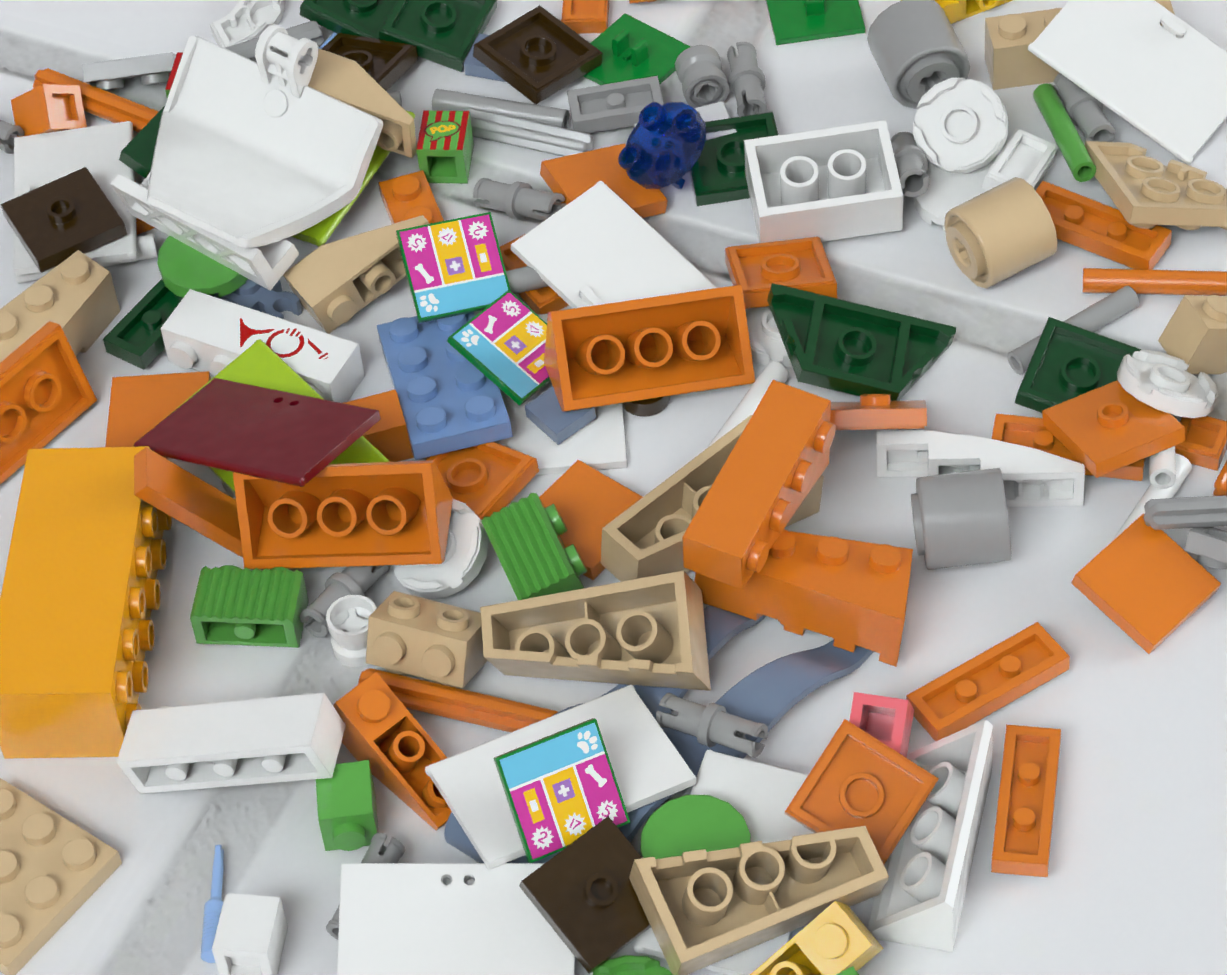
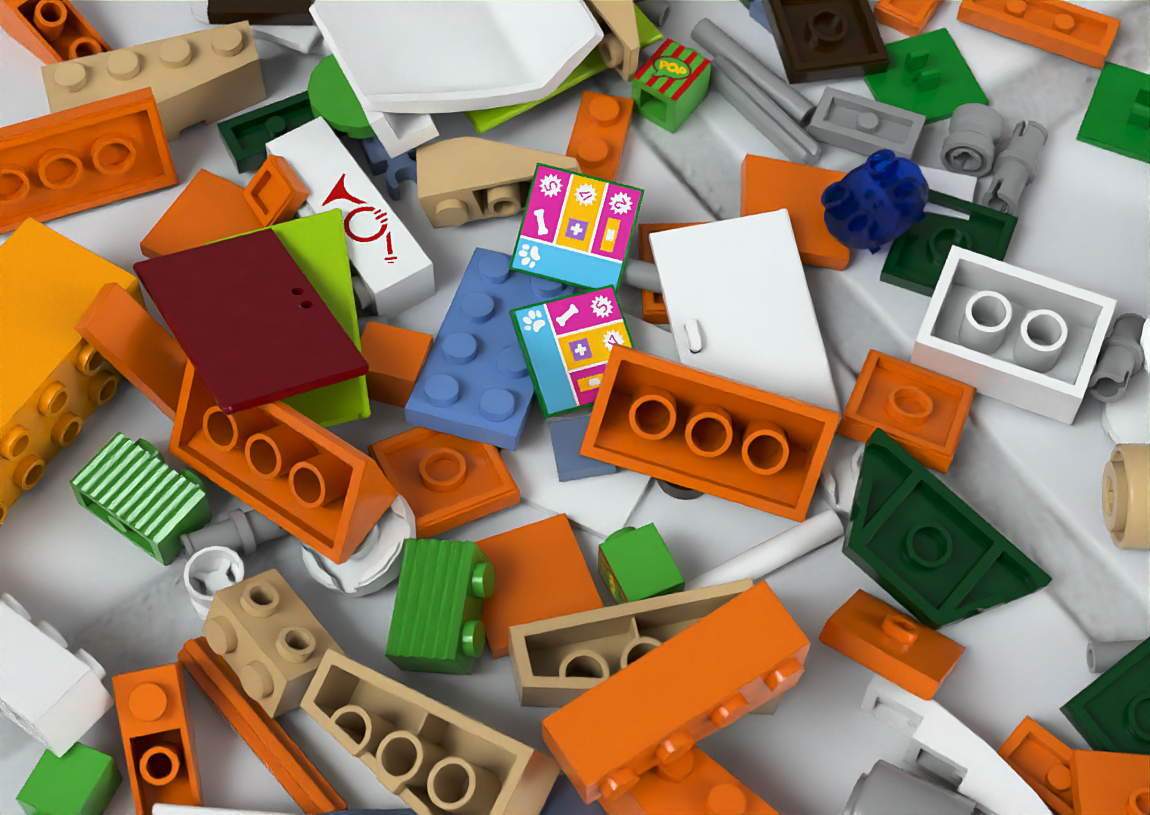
camera: 25 degrees right, 10 degrees up
light grey pin [473,178,566,220] -> none
none -> orange tile [241,154,310,228]
none -> bright green brick [598,522,685,605]

